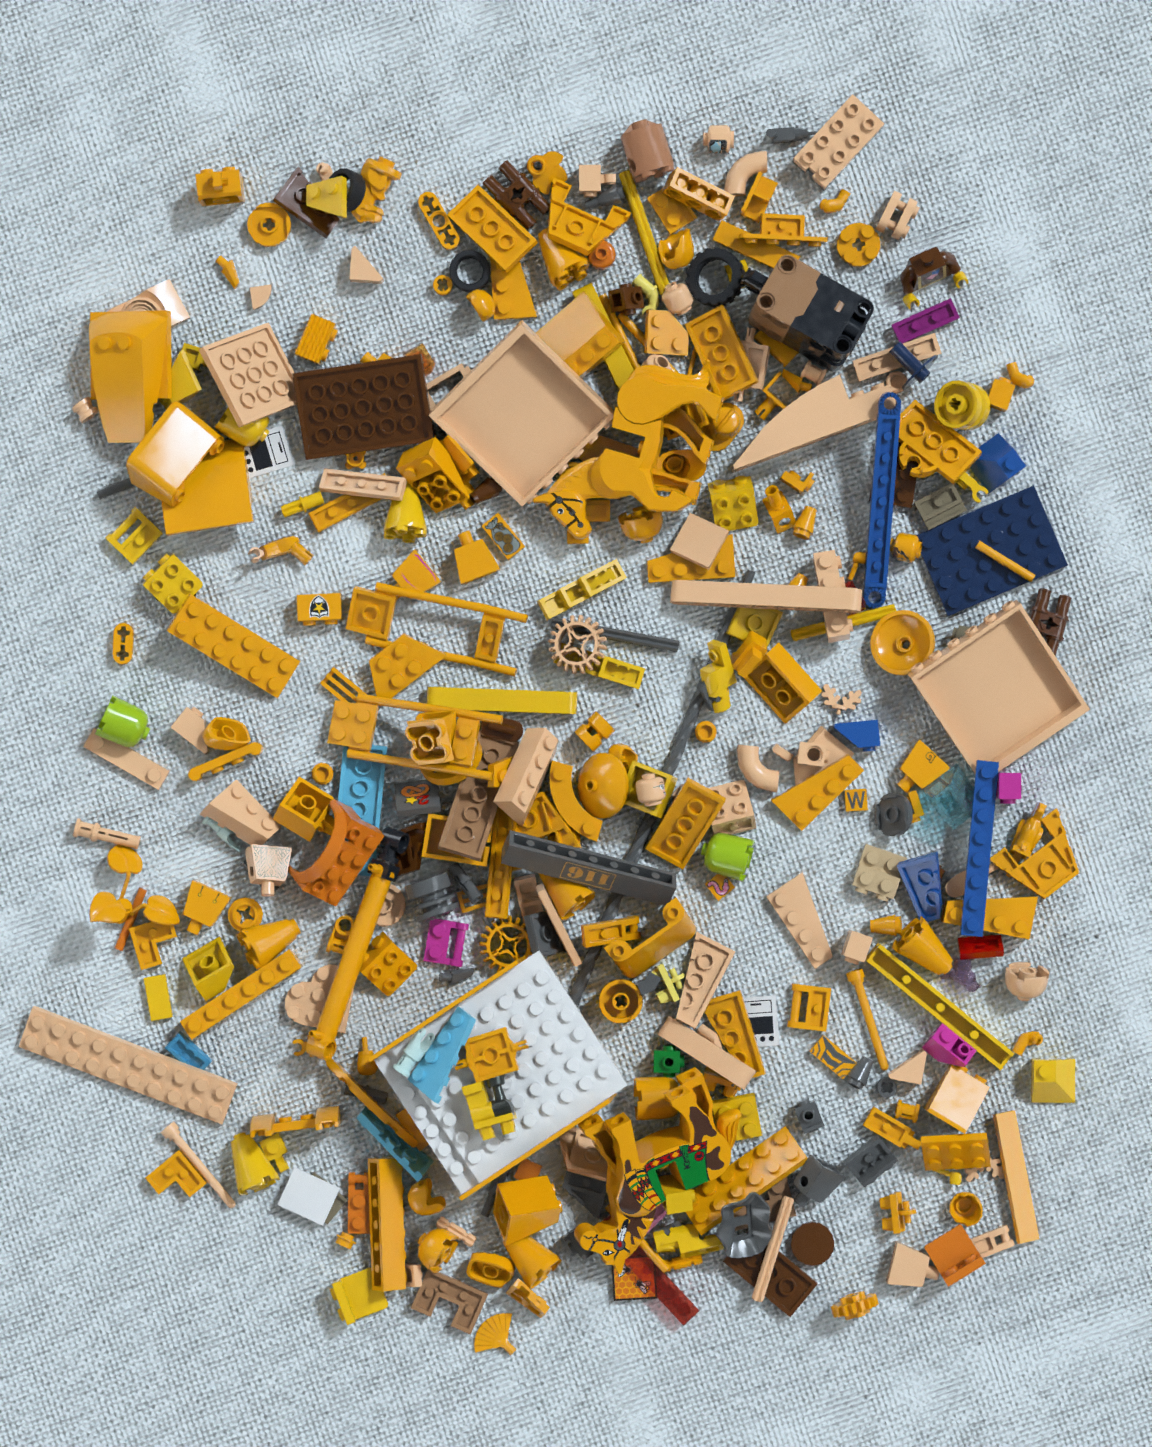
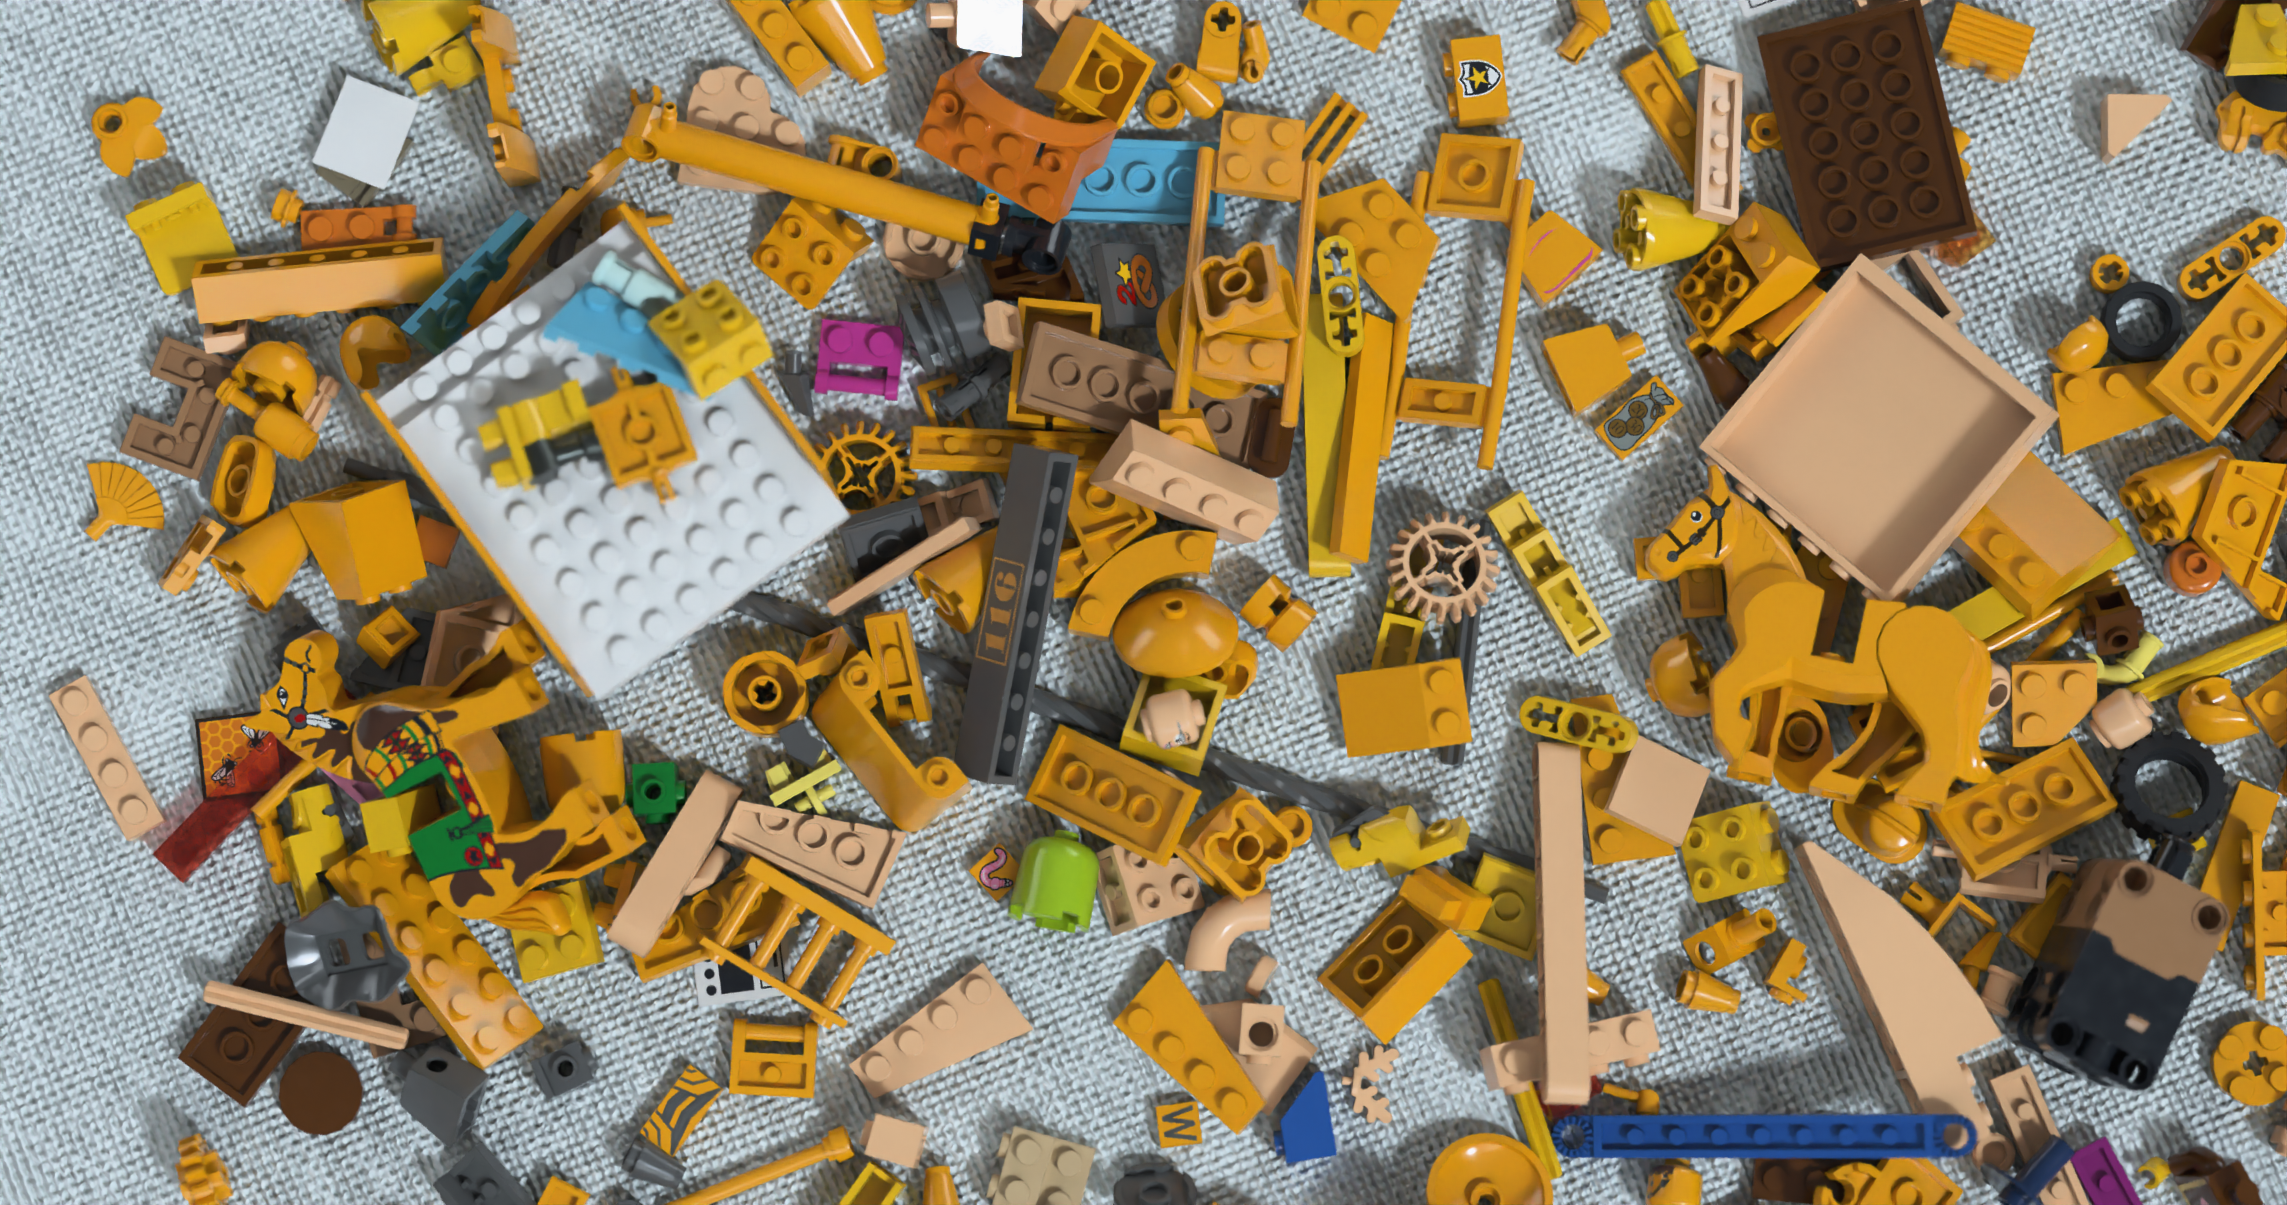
camera: 90 degrees right, 5 degrees down
none -> light nougat plate [48,675,167,842]
none -> light orange plate [91,97,168,177]
none -> light orange piece [215,377,320,462]
none -> light orange slope [356,605,421,669]
none -> yellow bracket [649,280,774,401]
none -> light orange fence [696,853,896,1030]
none -> light orange bracket [796,626,859,680]
none -> light nougat plate [983,300,1025,352]
none -> light orange cone [1165,62,1224,120]
none -> light orange piece [1174,787,1294,904]
none -> light orange piece [1196,1,1242,84]
none -> light orange arm [1238,20,1270,84]
none -> yellow beam [1317,235,1365,357]
none -> light orange tile [1329,312,1394,564]
none -> light orange slope [1335,656,1473,758]
none -> yellow beam [1519,696,1638,753]

